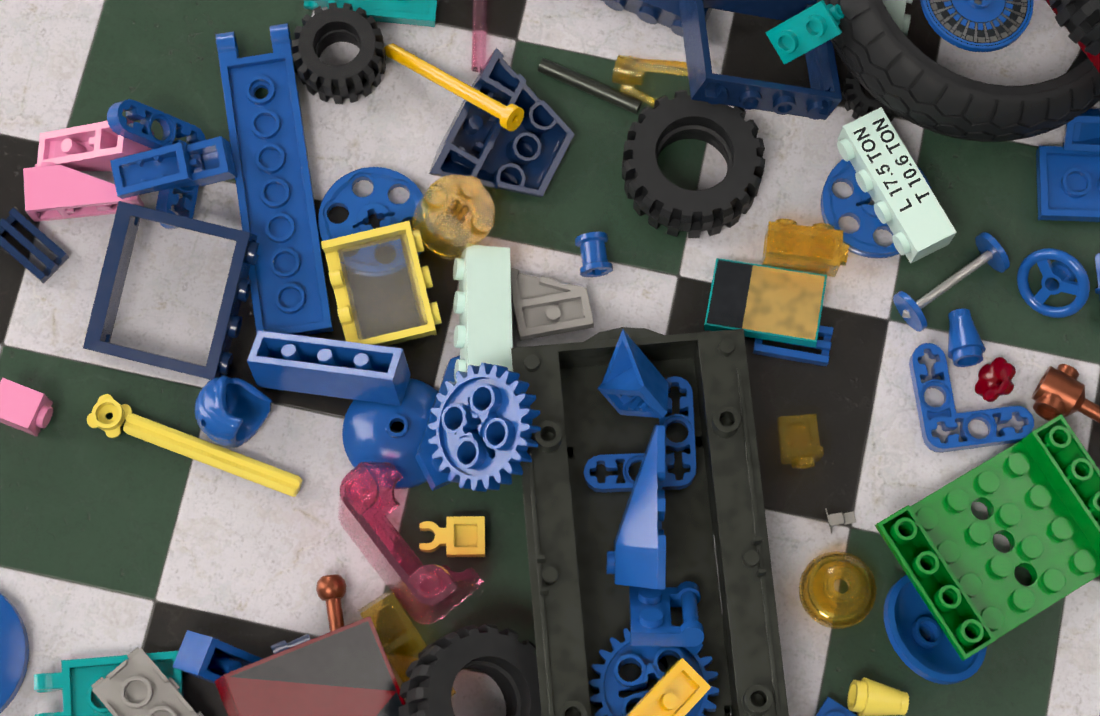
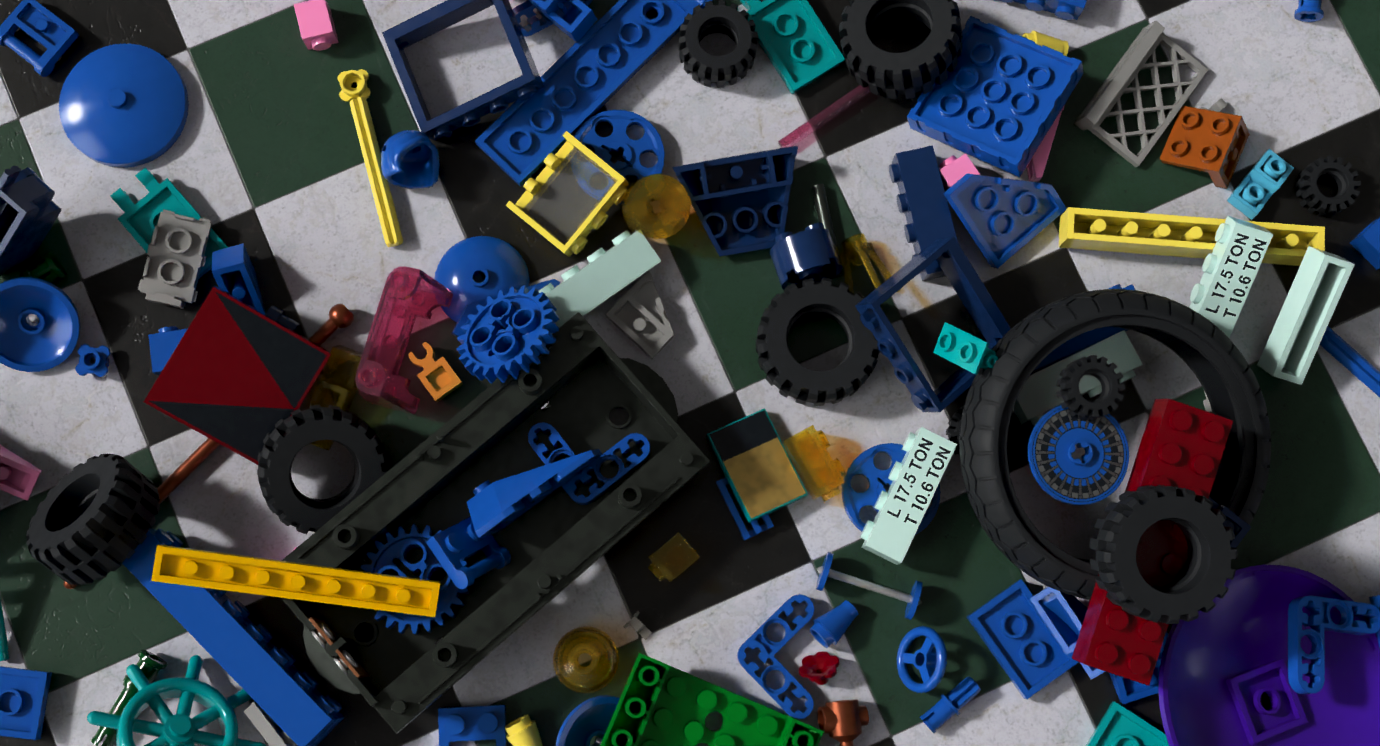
camera: 50 degrees right, 5 degrees up
blue brick [247,330,411,406] -> none
yellow bar [385,43,524,131] -> none
blue bush [575,232,613,278] -> none
blue slope [597,329,669,418] -> none
none -> dark blue brick [770,223,843,290]

